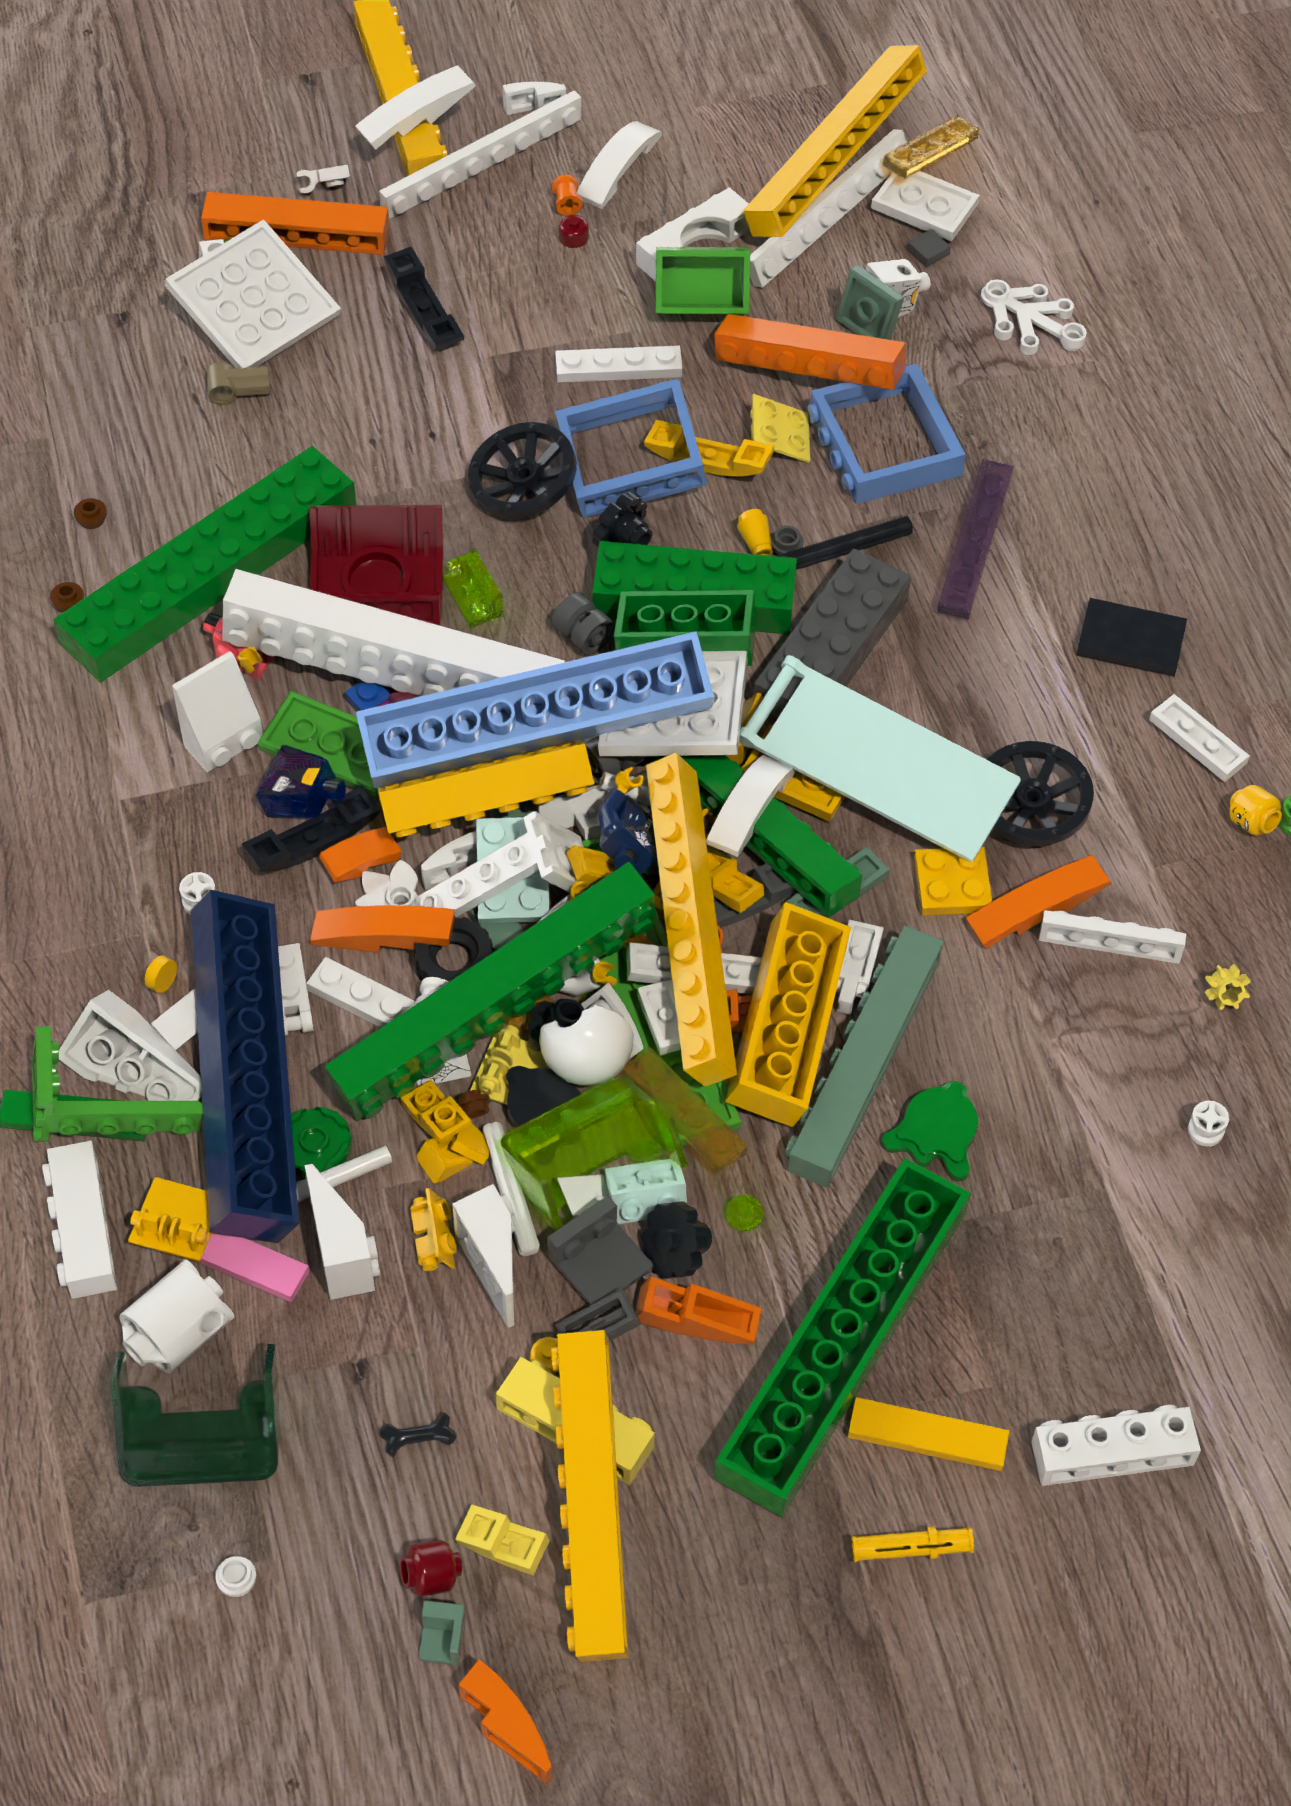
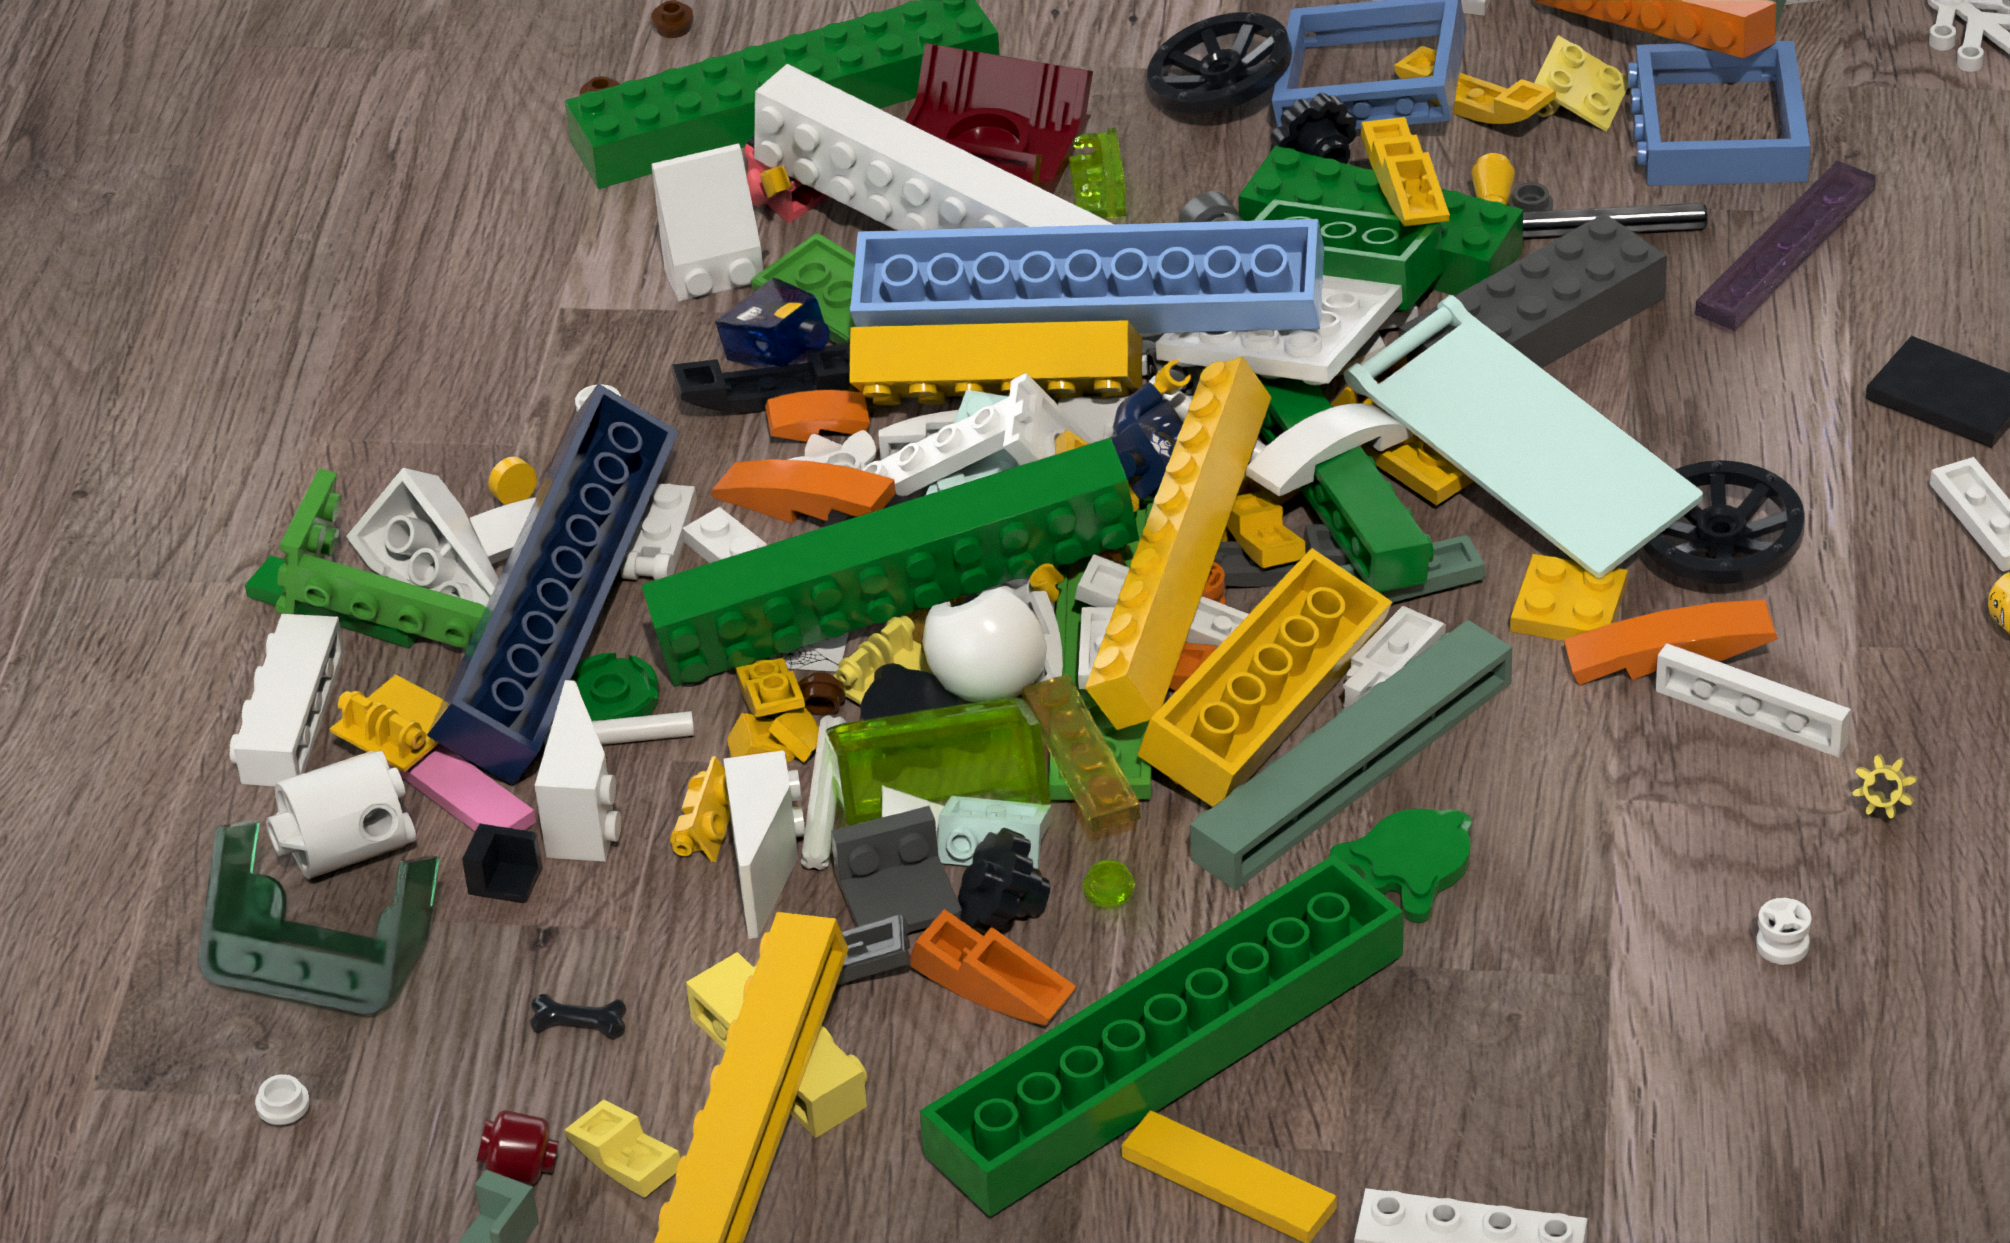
camera: 25 degrees right, 15 degrees down
none -> black panel [462,823,543,903]
none -> yellow slope [1360,117,1450,226]

